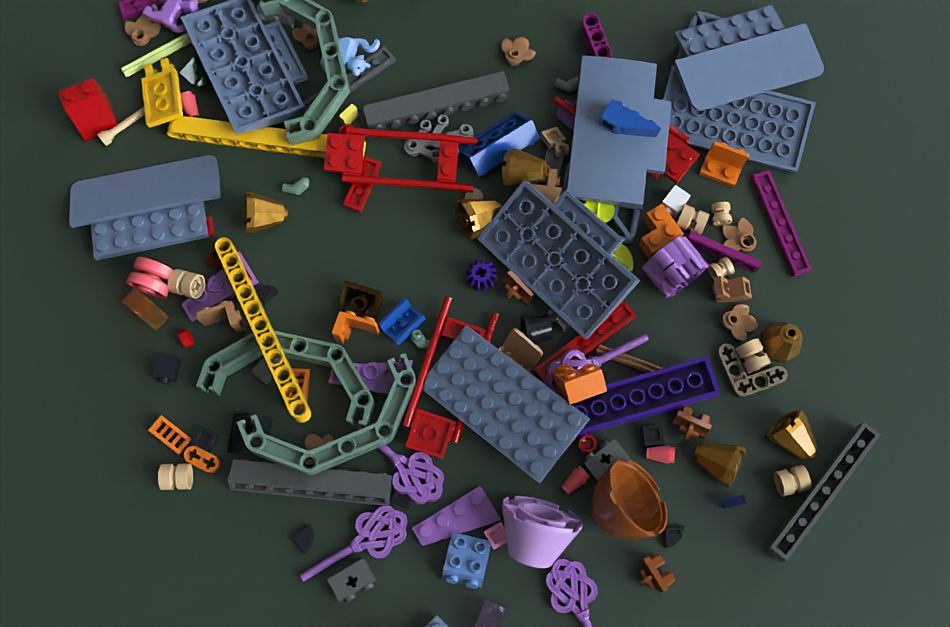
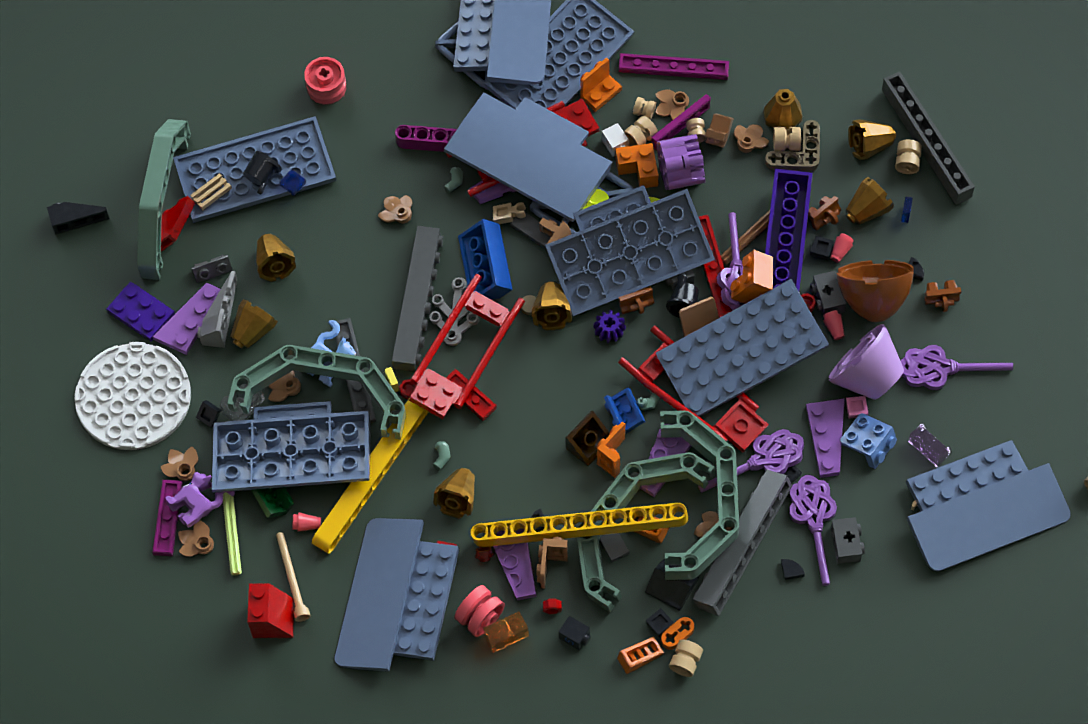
camera: 65 degrees left, 10 degrees down
yellow tile [141,58,183,128] -> none
tan wheel [168,269,205,299] -> none
pearl gold cone [502,148,550,189] -> none
blue slope [598,99,661,137] -> none

